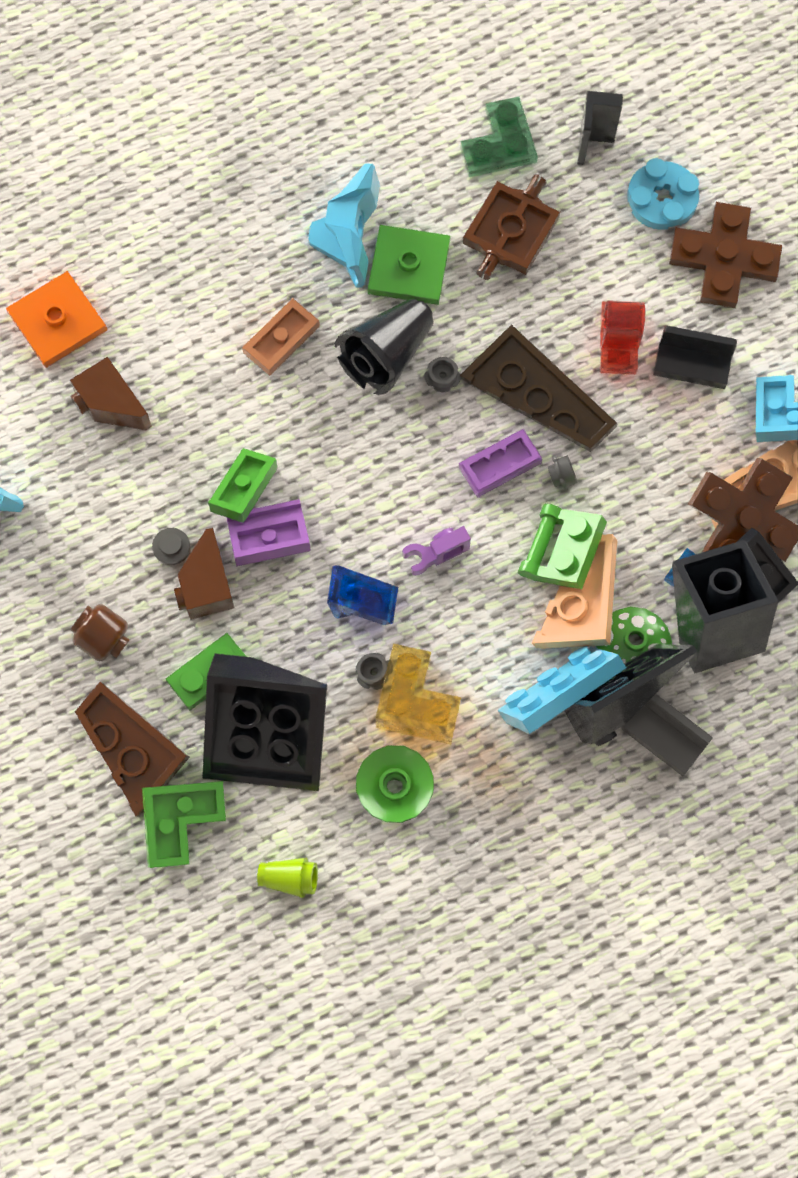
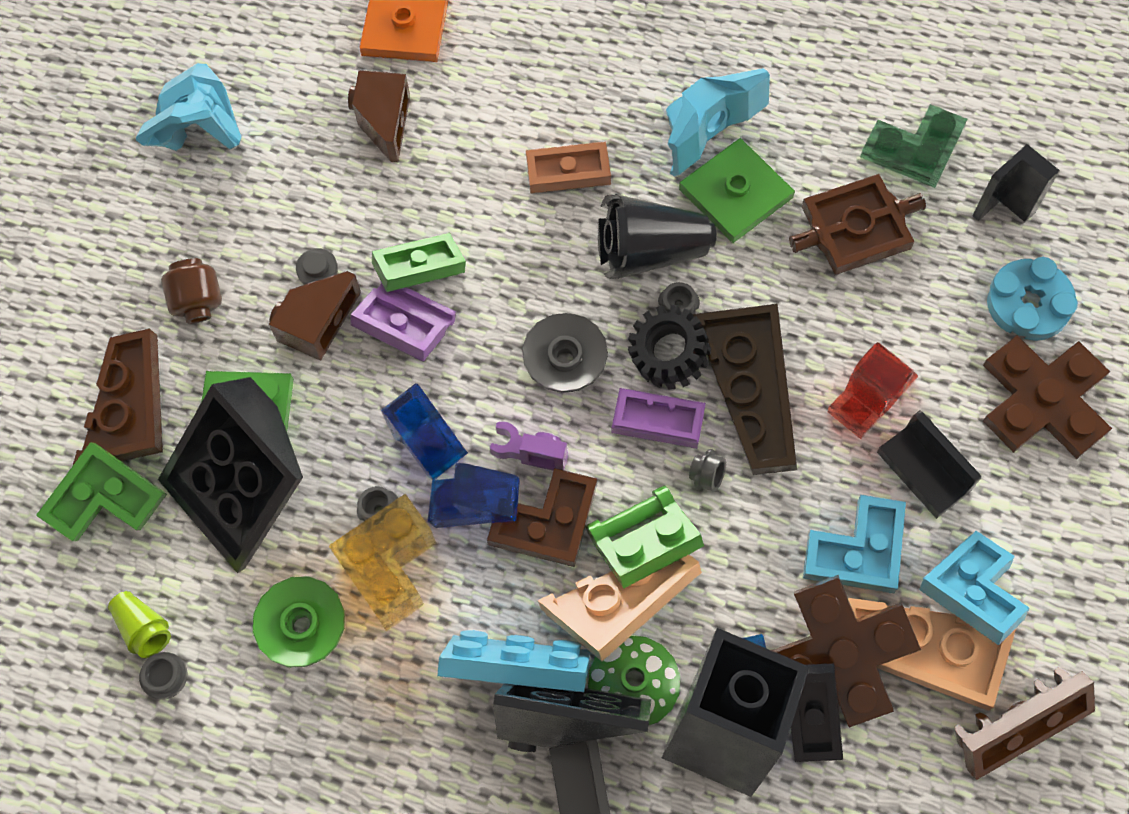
camera: 45 degrees right, 5 degrees down
none -> dark grey plate [139,652,188,700]
none -> clear blue slope [427,463,520,528]
none -> reddish brown plate [487,468,598,567]
none -> dark grey dish [522,313,608,393]
none -> black tyre [628,305,711,390]
none -> medium azure plate [803,495,906,594]

